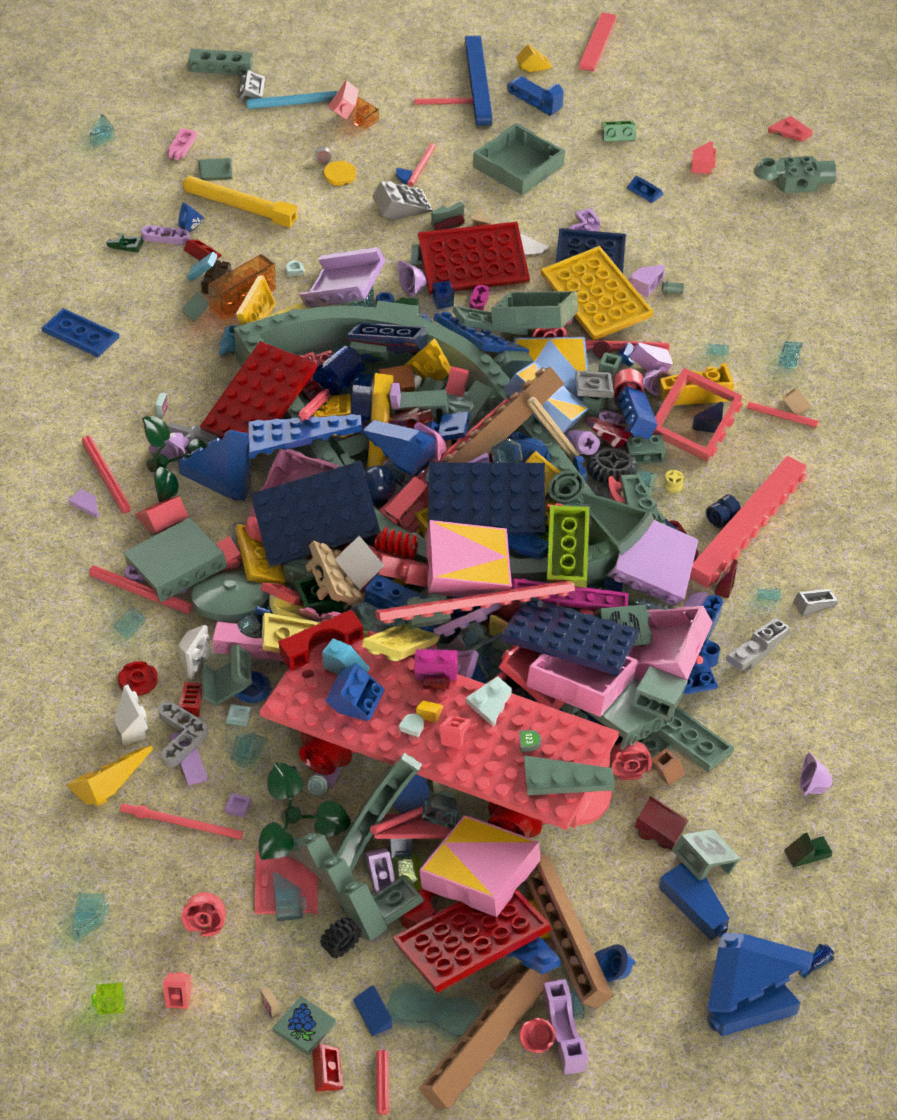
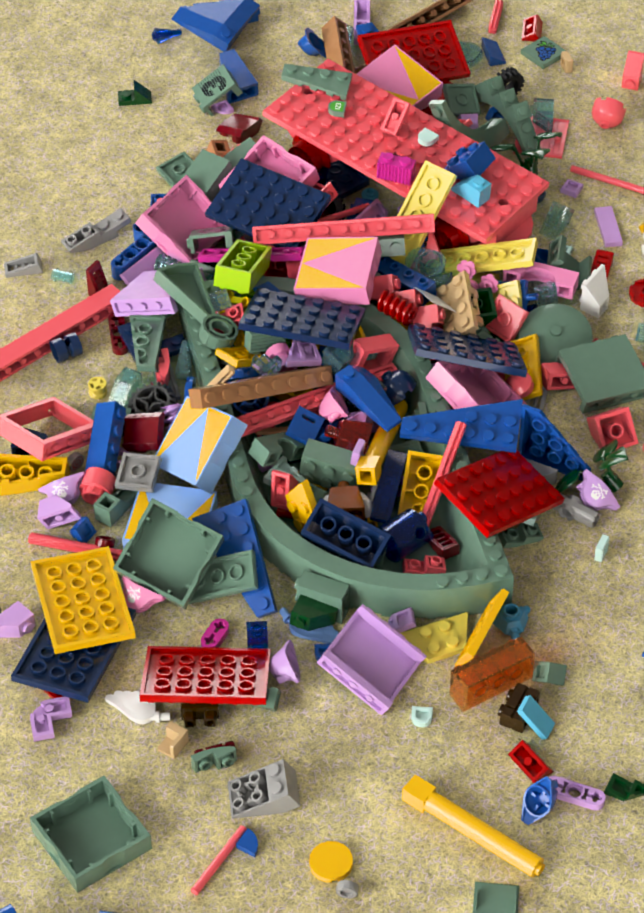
camera: 165 degrees left, 0 degrees up
light grey beam [158,701,208,768] -> none
red arch [278,610,364,671] -> none
yellow slope [416,700,443,723] -> none
light aqua wing [466,676,512,727] -> none
sand green slope [493,351,534,380] -> none
coral hair [519,1018,556,1053] -> none
lavender hat [800,752,832,796] -> none

